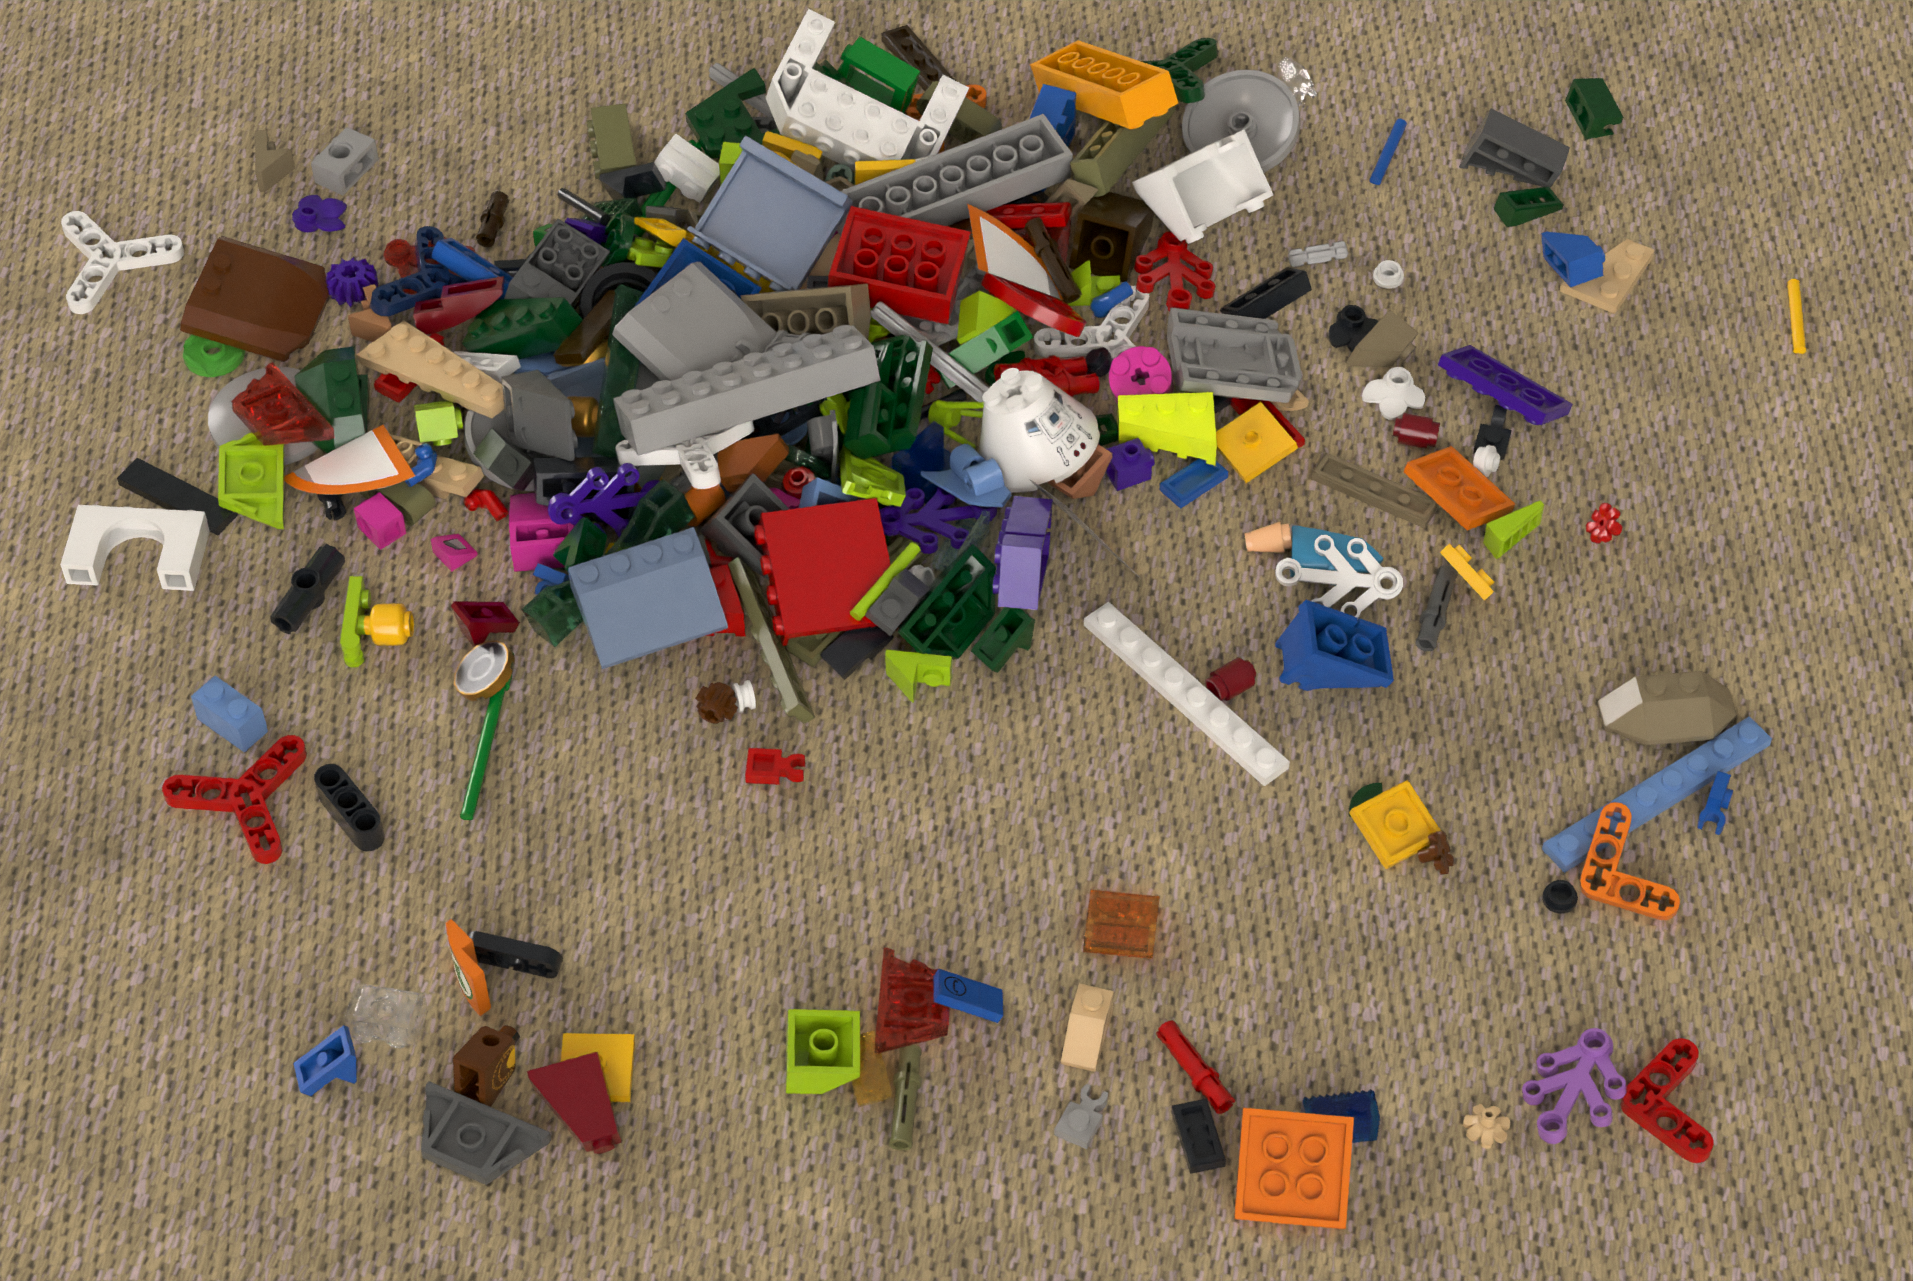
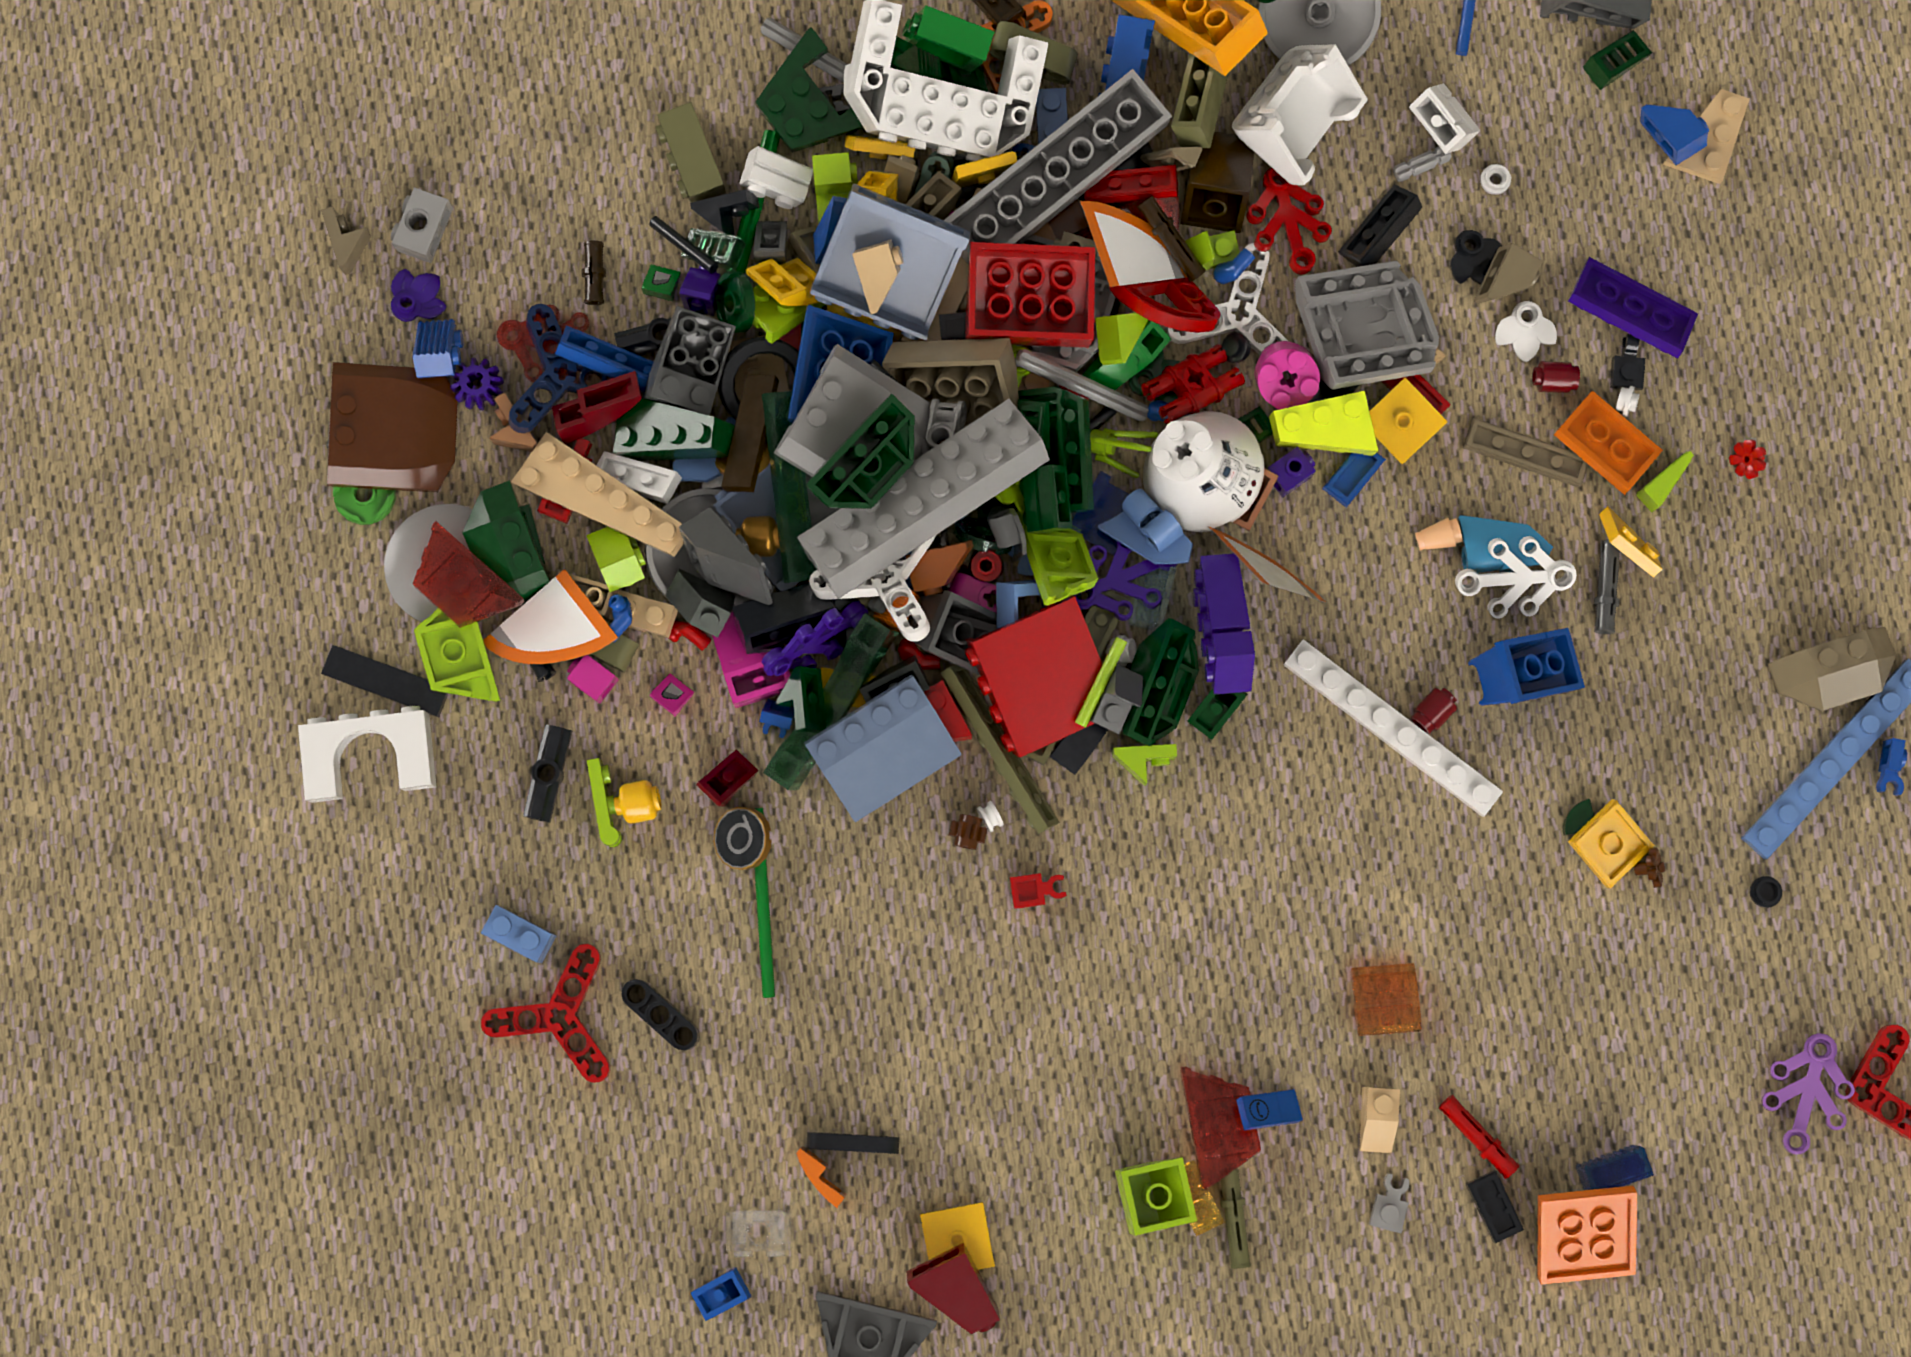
camera: 15 degrees left, 30 degrees up
white piece [61,211,184,314] -> none
reddish brown torso [453,1025,520,1107] -> none
tan plant [1463,1104,1510,1148] -> none
orange beam [1580,802,1680,920] -> none
yellow bar [1787,279,1806,354] -> none
none -> blue brick [412,319,464,378]
none -> dark green wedge [805,394,915,509]
none -> tan slope [852,239,903,314]
none -> white brick [1409,83,1480,154]

